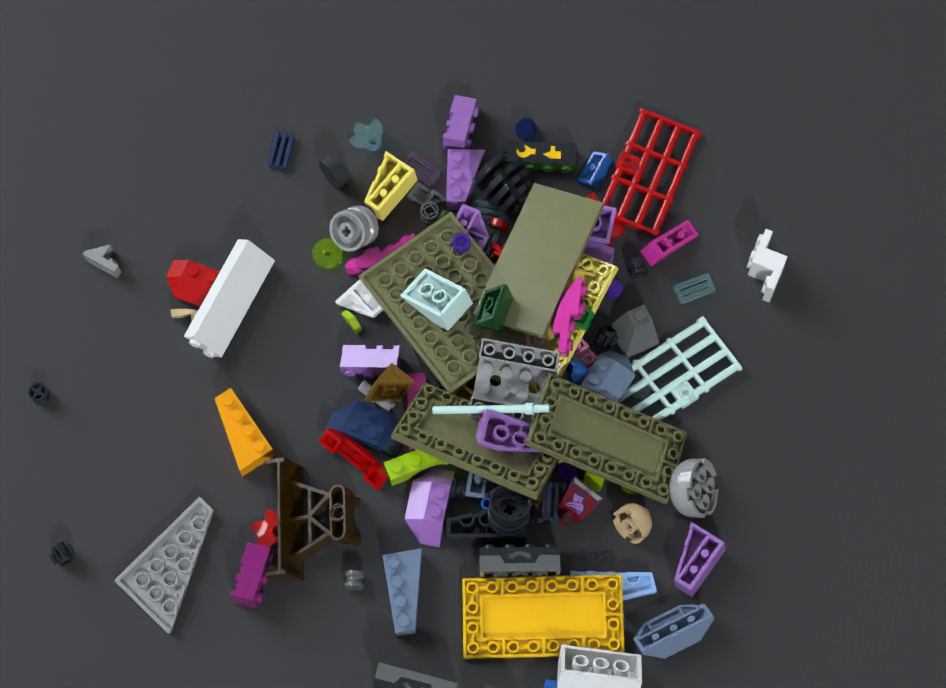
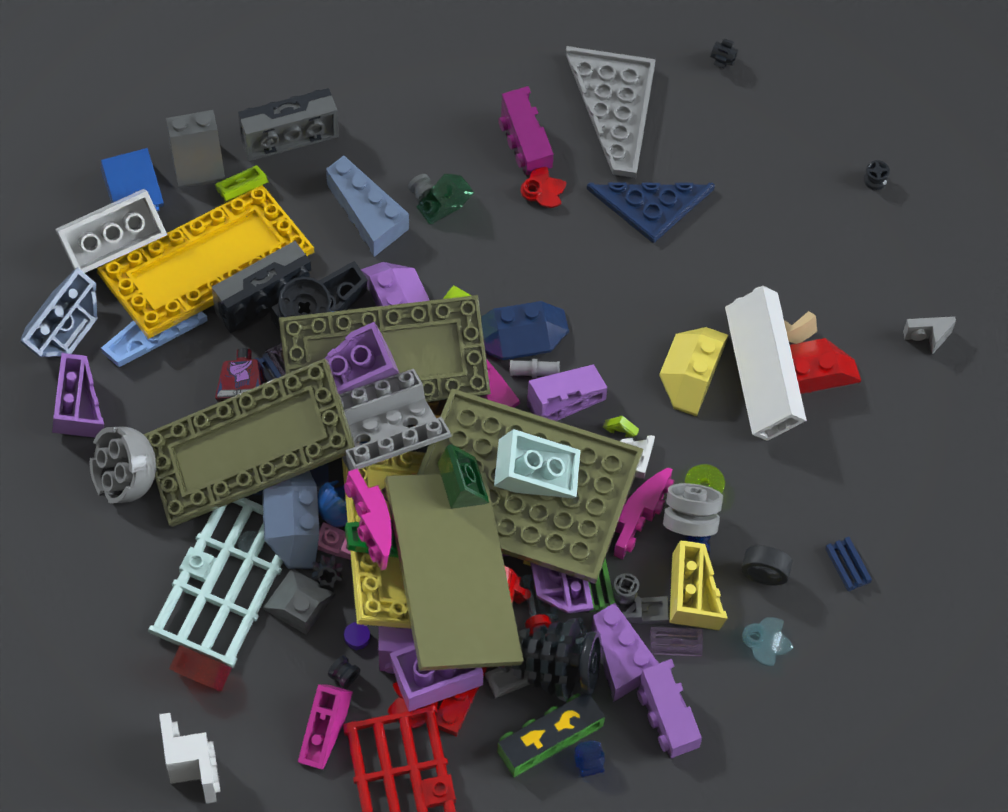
camera: 140 degrees right, 10 degrees down
light orange wedge [214,388,275,477] -> none
dark brown piece [264,457,361,581] -> none
red slope [319,427,389,491] -> none
pearl gold slope [364,362,414,402] -> none
light aqua bar [432,403,550,415] -> none
dark purple tile [452,233,471,253] -> none
blue slope [577,151,613,191] -> none
tan cylinder [613,503,652,544] -> none
clear light blue tile [673,273,716,304] -> none
none -> clear red slope [169,645,232,692]
none -> lime tile [215,166,268,201]
none -> clear green slope [417,173,474,224]
none -> dark blue tile [587,183,715,244]
none -> light yellow wedge [659,327,729,416]

